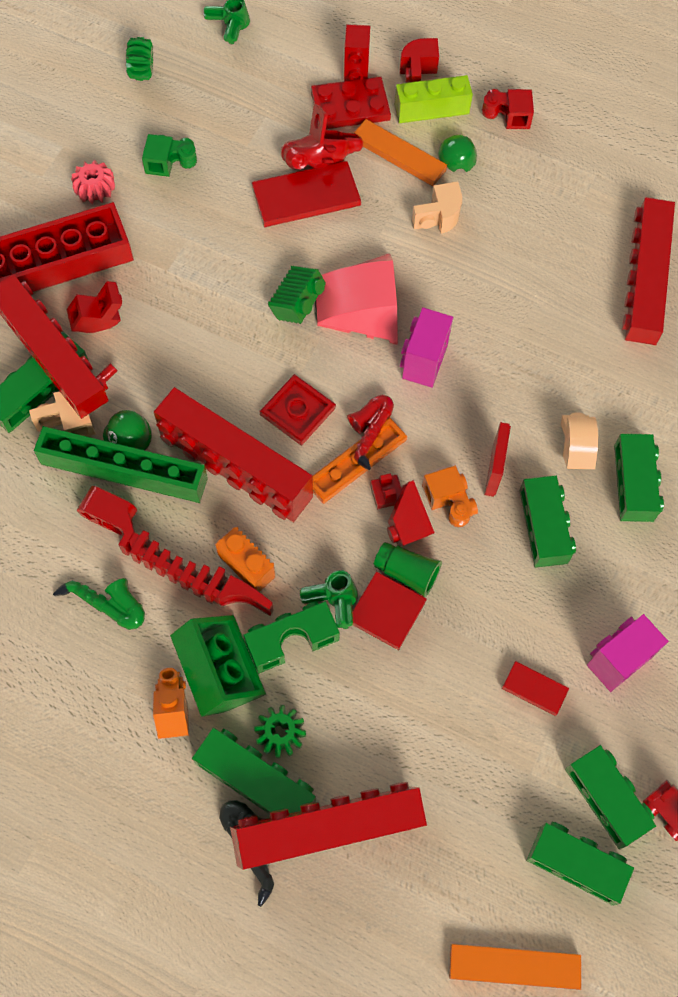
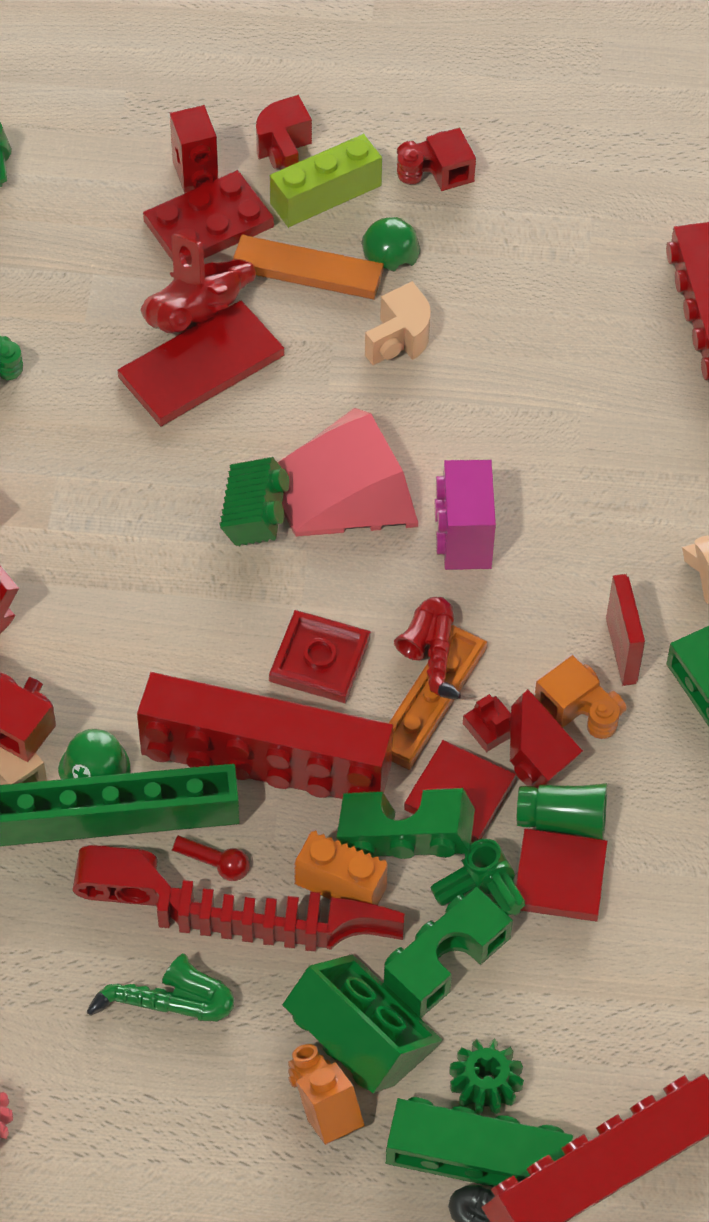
camera: 20 degrees left, 10 degrees down
none -> red bar [171,835,250,881]
none -> green arch [336,788,475,859]
none -> red tile [404,740,516,843]

